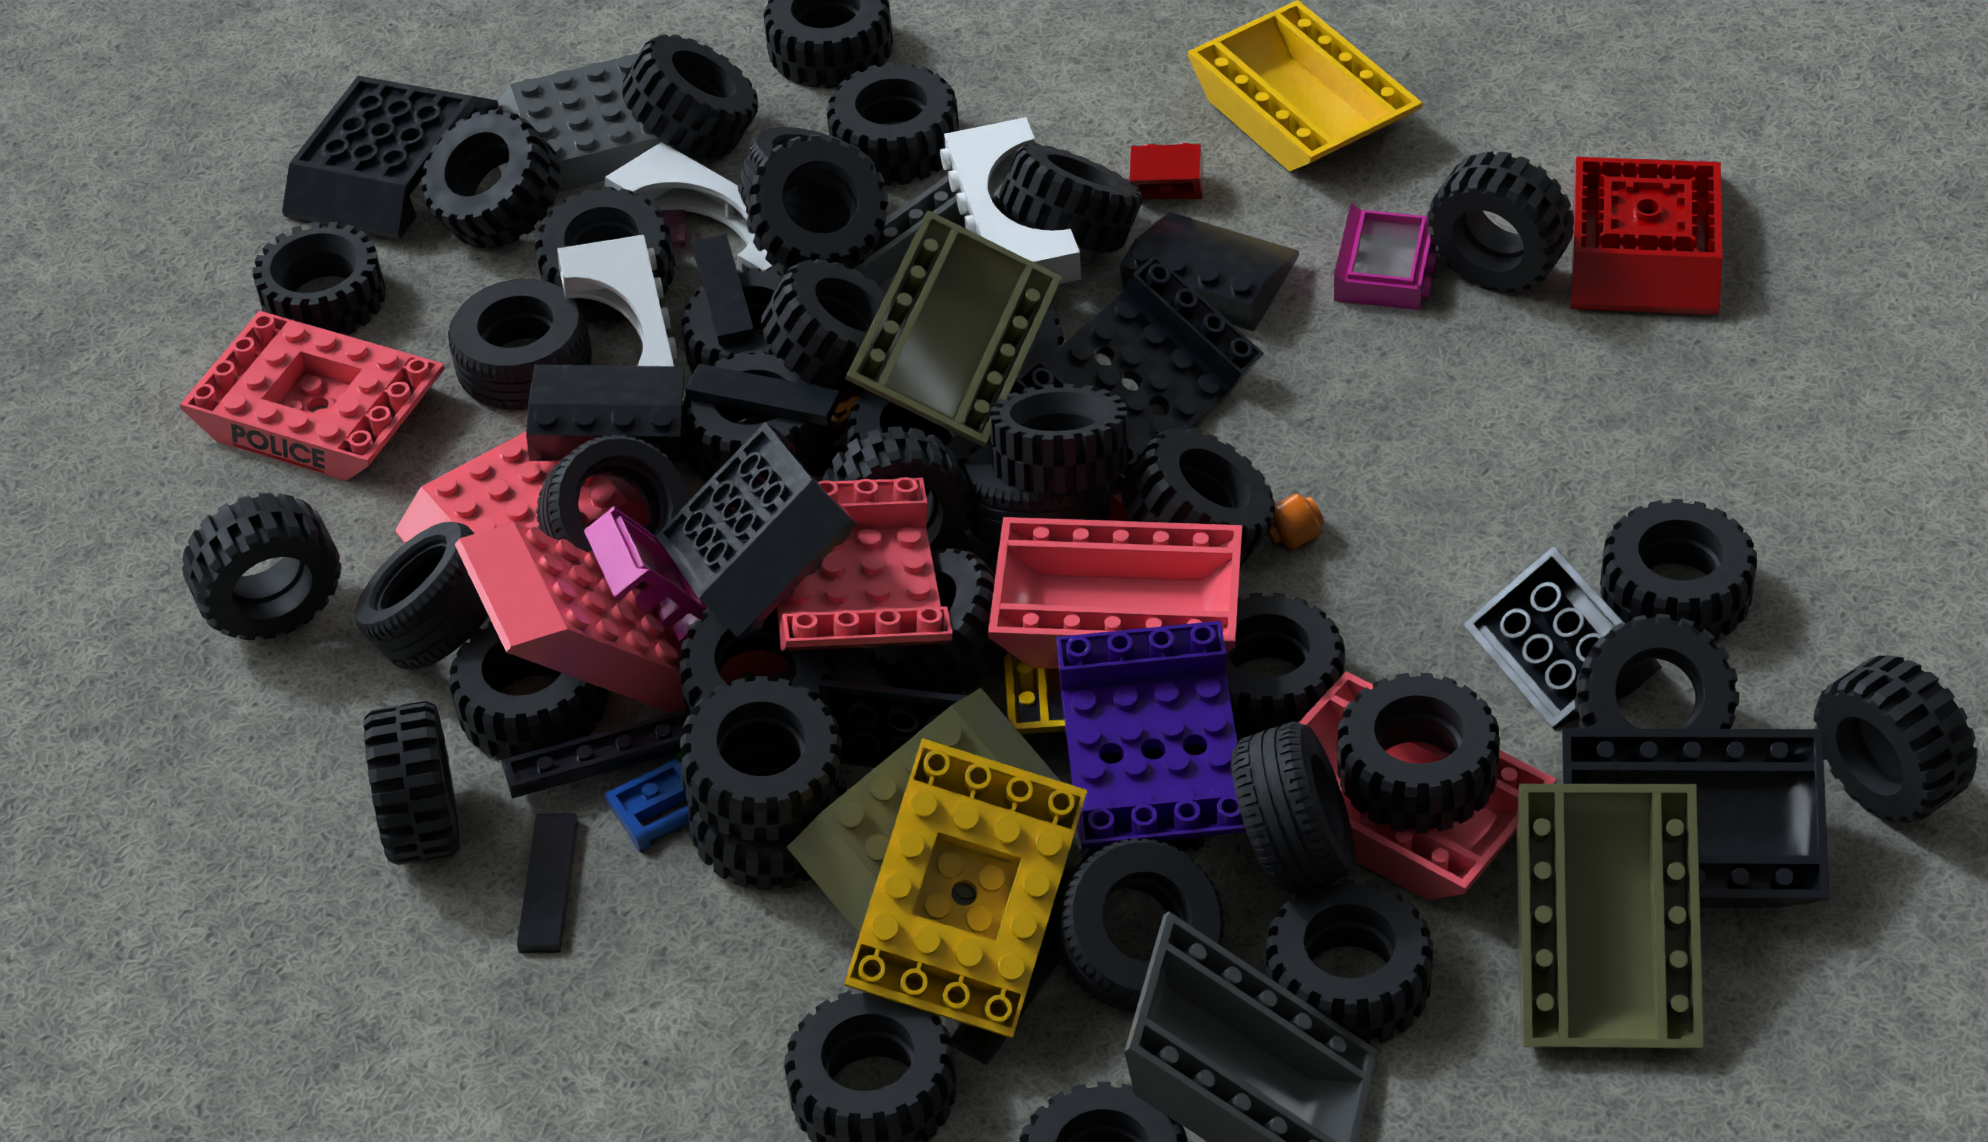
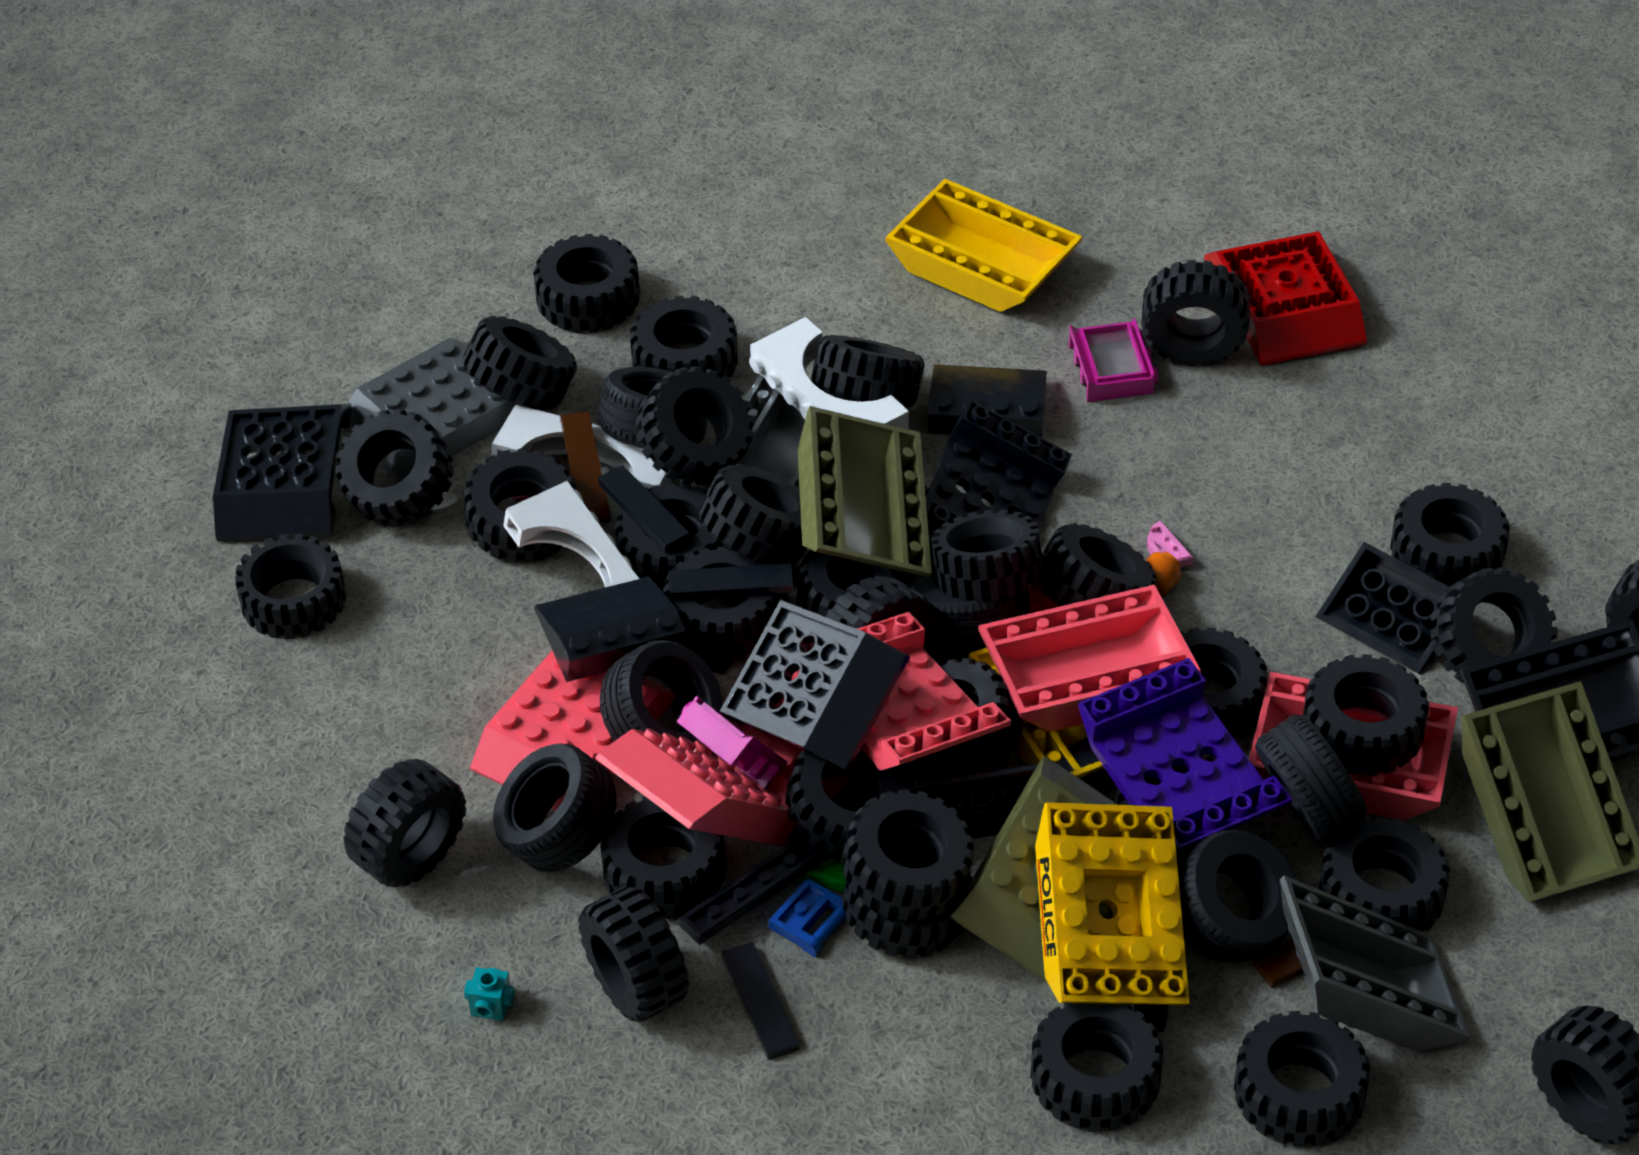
camera: 25 degrees left, 0 degrees up
coral slope [180,311,445,481] -> none
black tyre [448,279,592,410] -> none
red brick [1129,143,1204,199] -> none
none -> teal brick [464,967,515,1021]
none -> reddish brown tile [560,411,611,523]
none -> bright pink plate [1147,521,1193,567]

